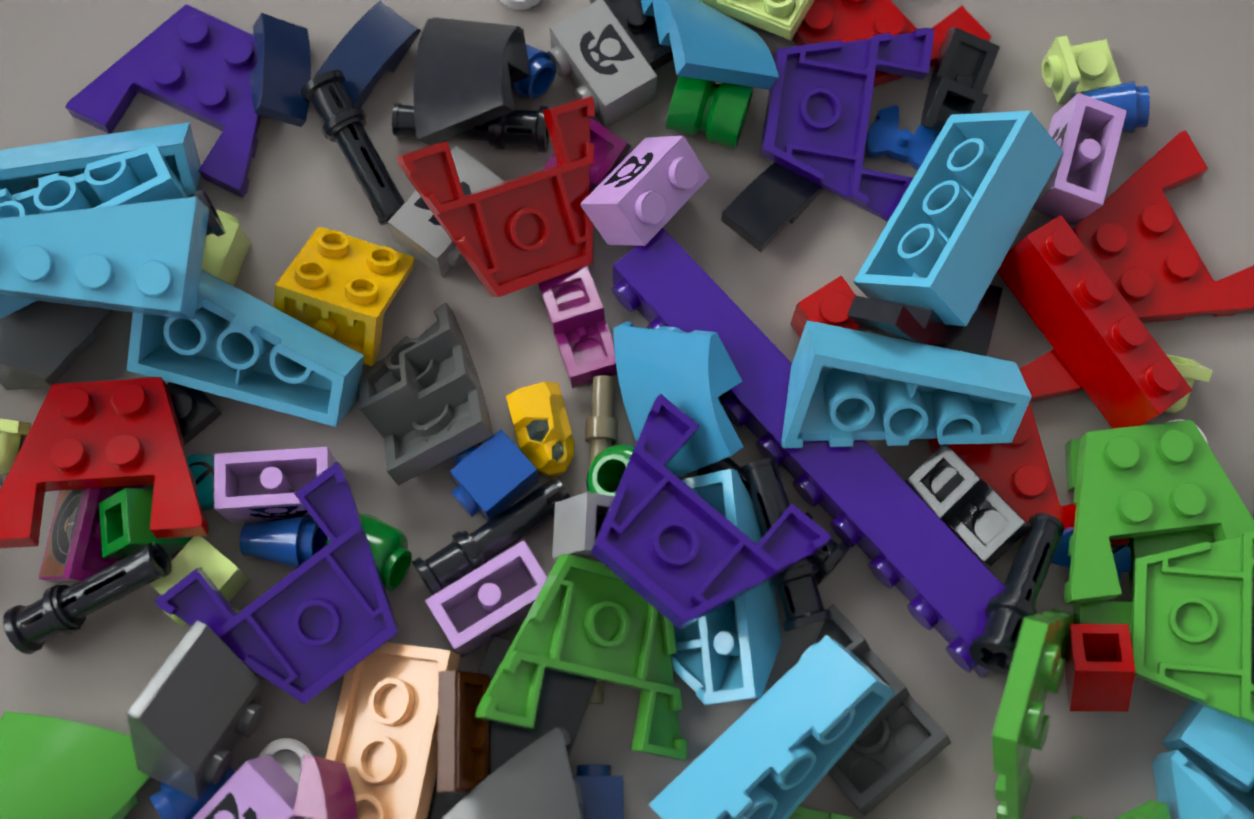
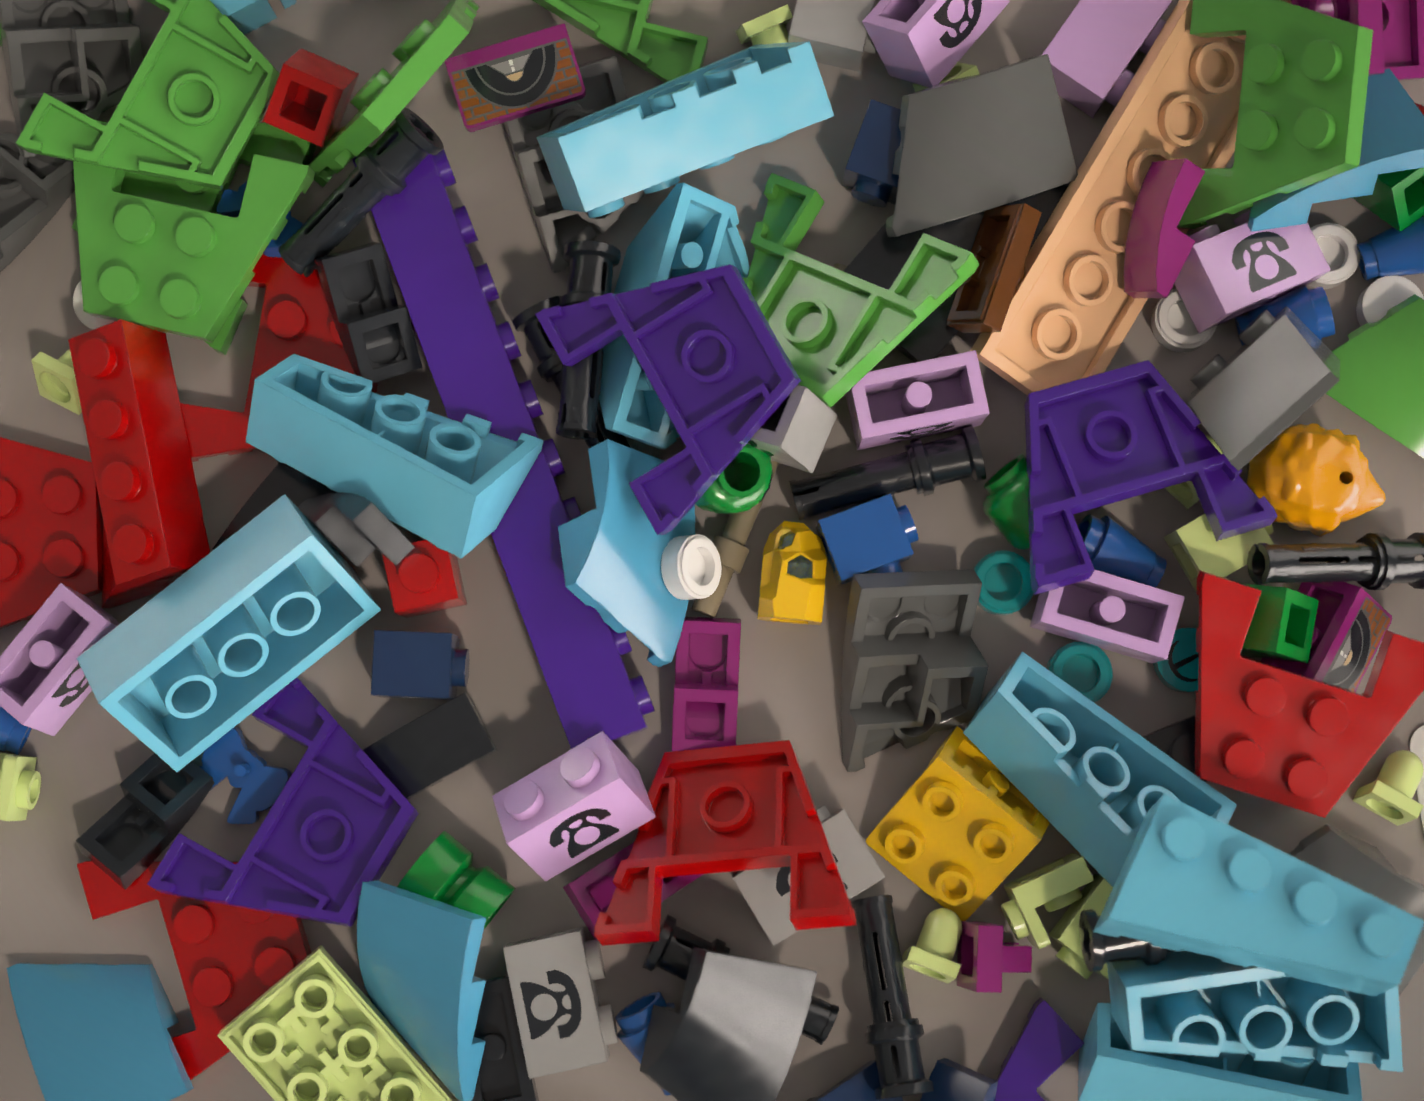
camera: 155 degrees left, 10 degrees up
none -> dark blue brick [371,630,470,700]
none -> panel [444,23,586,132]
none -> white tile [661,534,722,600]
none -> yellowish green piece [902,908,962,984]
none -> magenta tile [957,921,1032,993]
none -> teal tile [973,550,1033,615]
none -> yellowish green bracket [1001,853,1094,949]
none -> teal tile [1046,642,1113,703]
none -> light orange animal [1247,423,1386,537]

